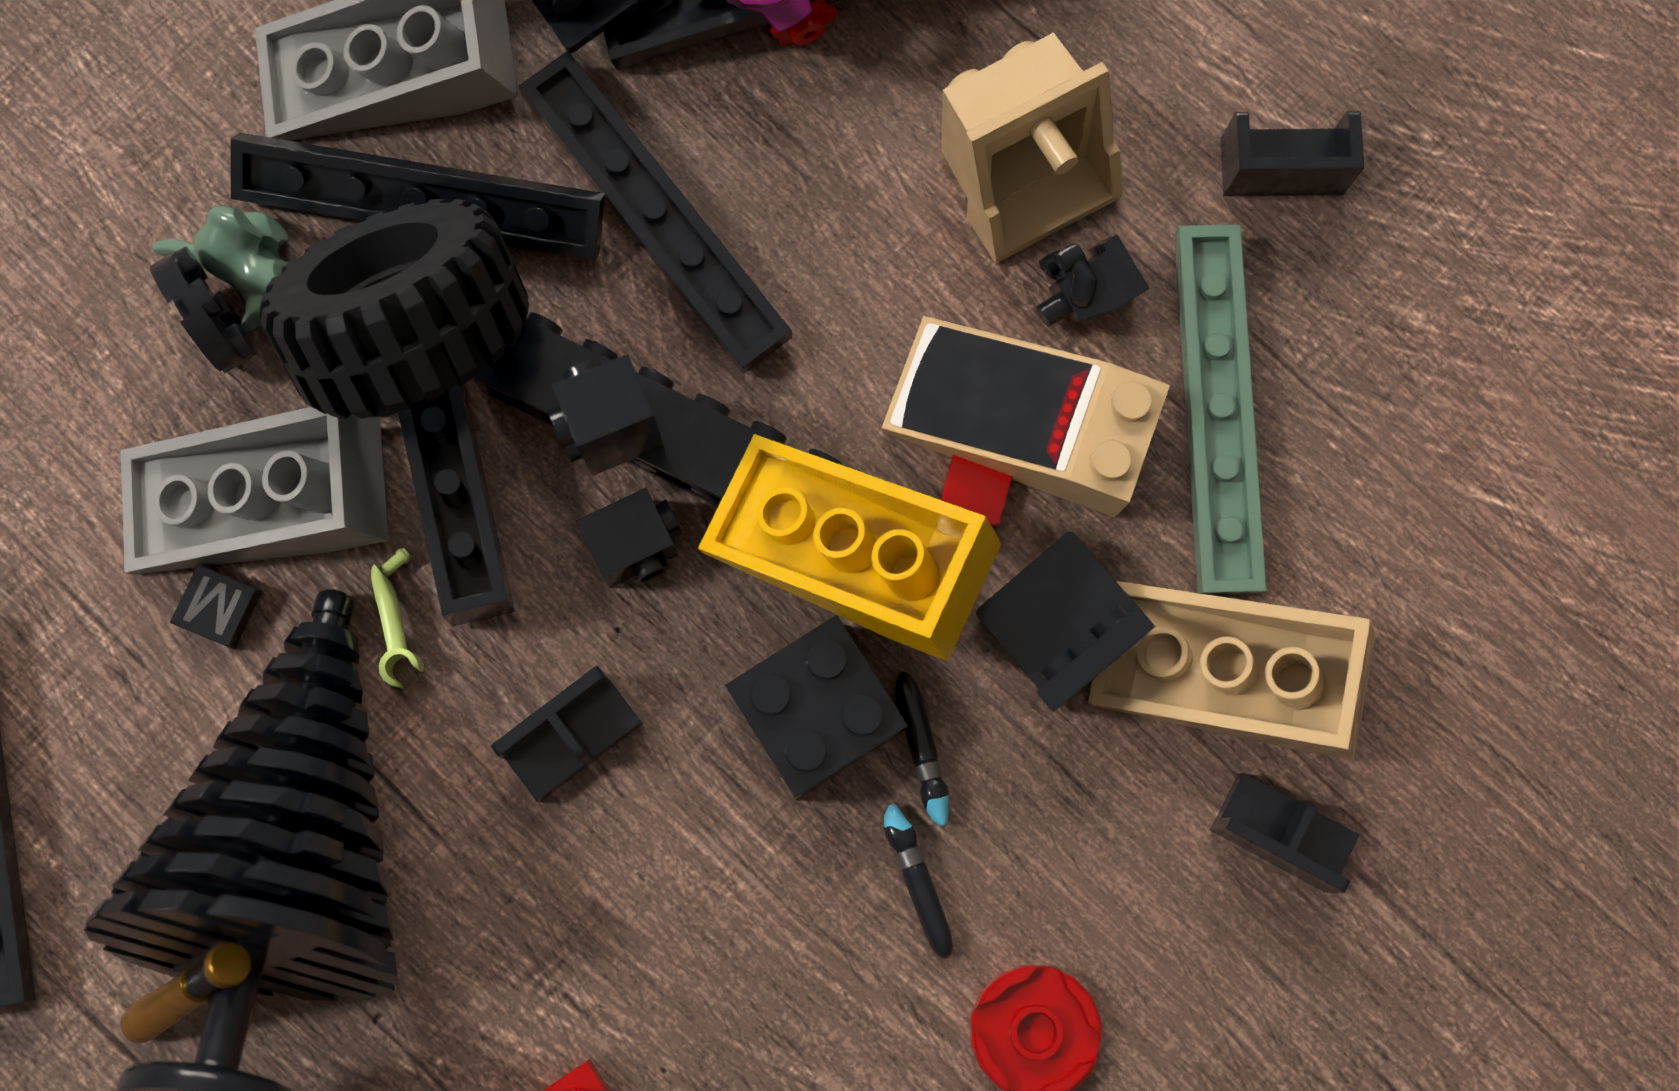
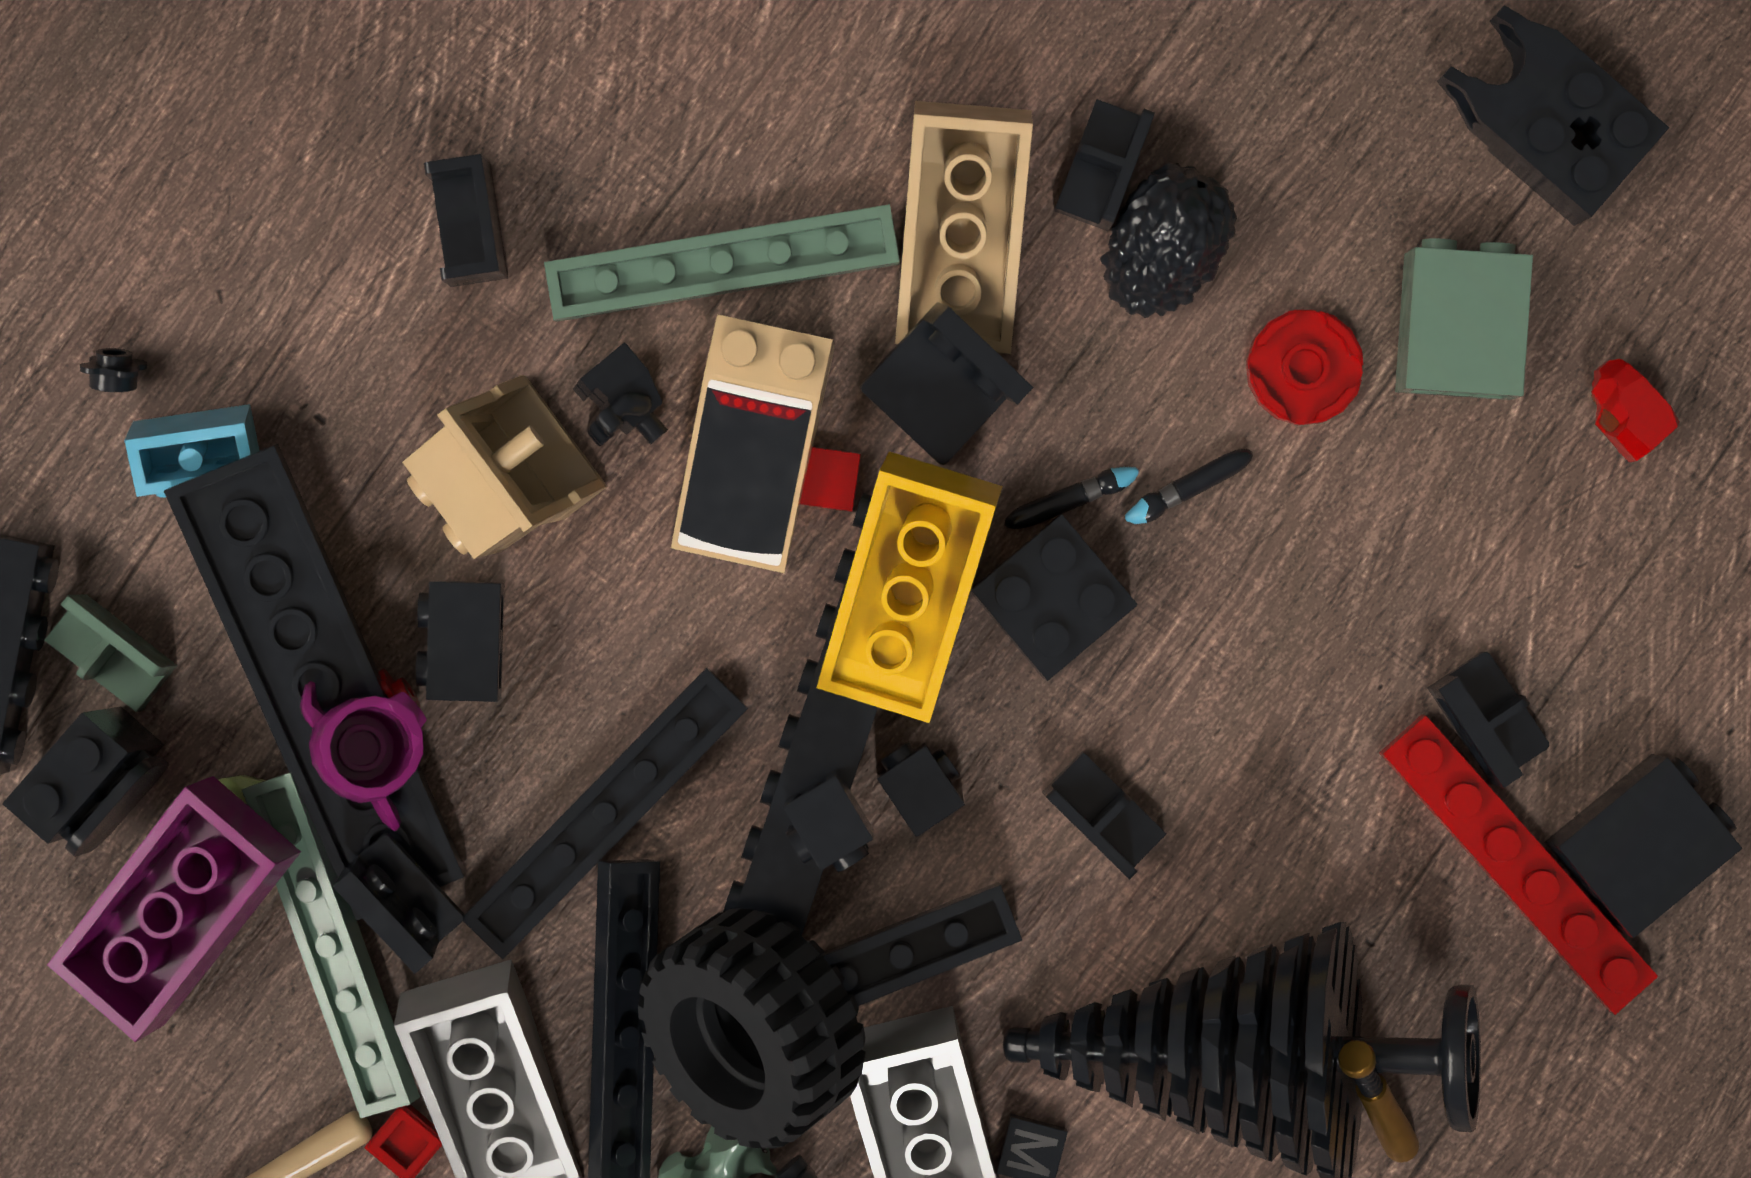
camera: 95 degrees left, 10 degrees up
yellowish green piece [371,547,424,689] -> none
none -> black brick [416,581,505,702]
none -> black piece [1100,162,1237,318]

